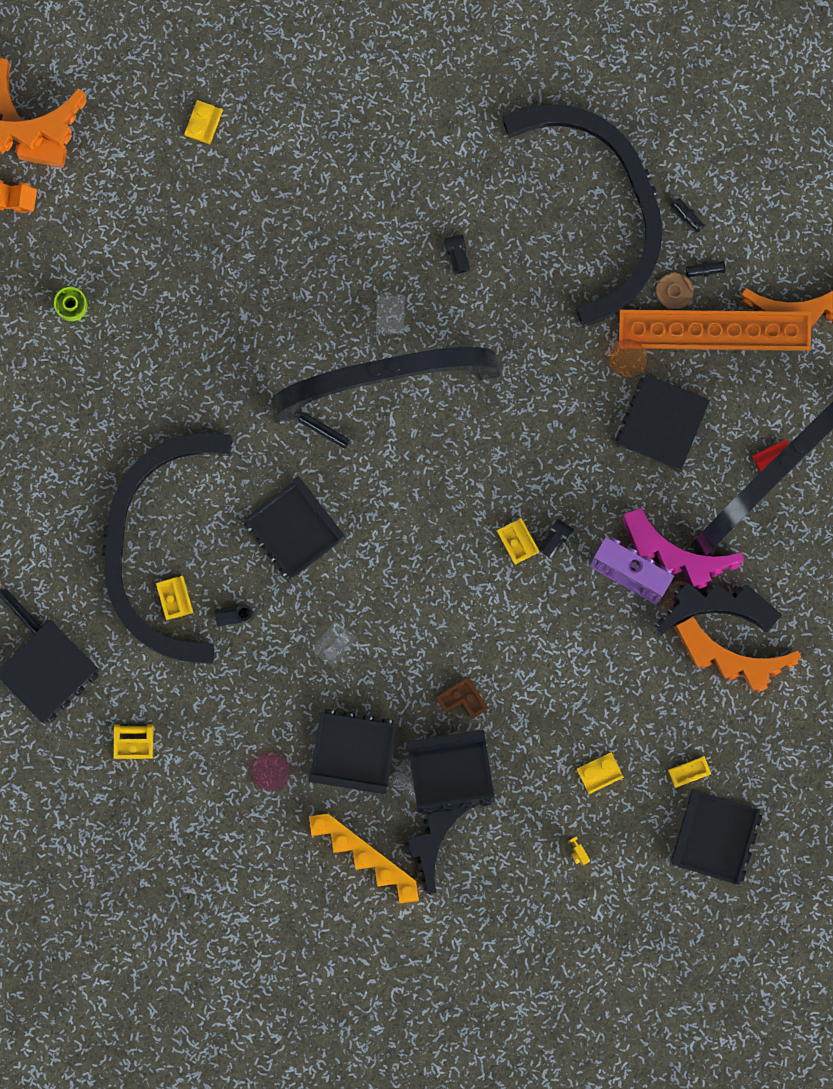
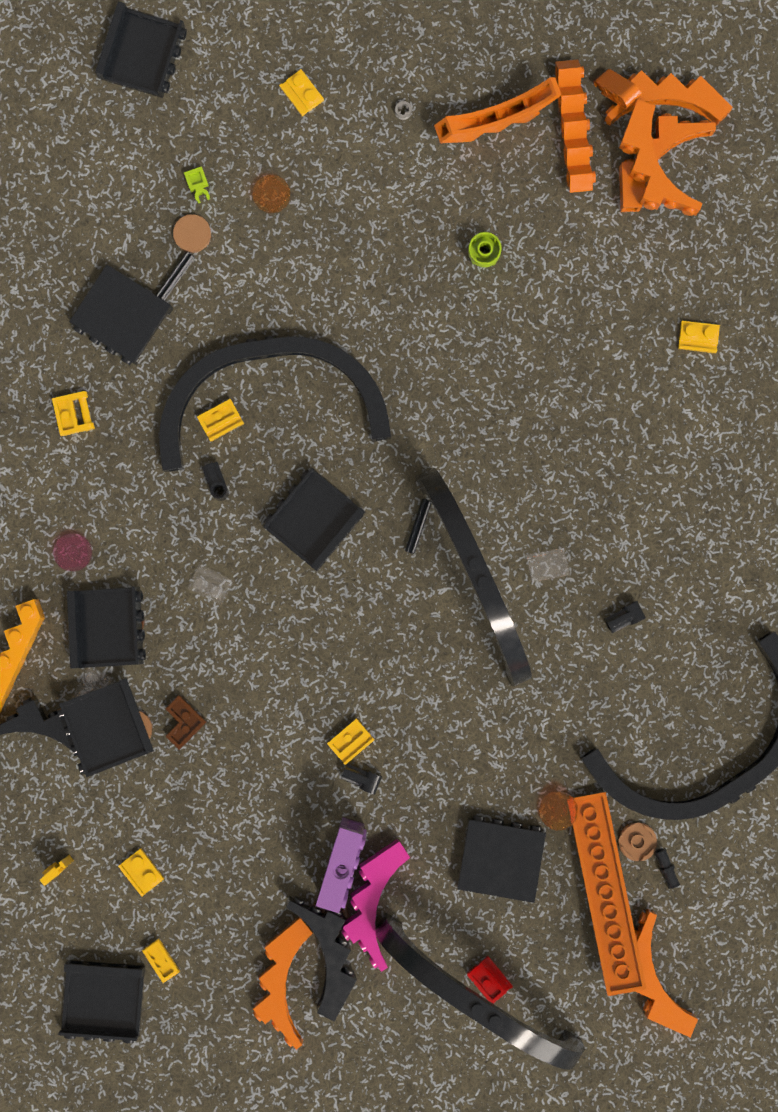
camera: 75 degrees right, 5 degrees up
black pin [671,198,705,233] -> none

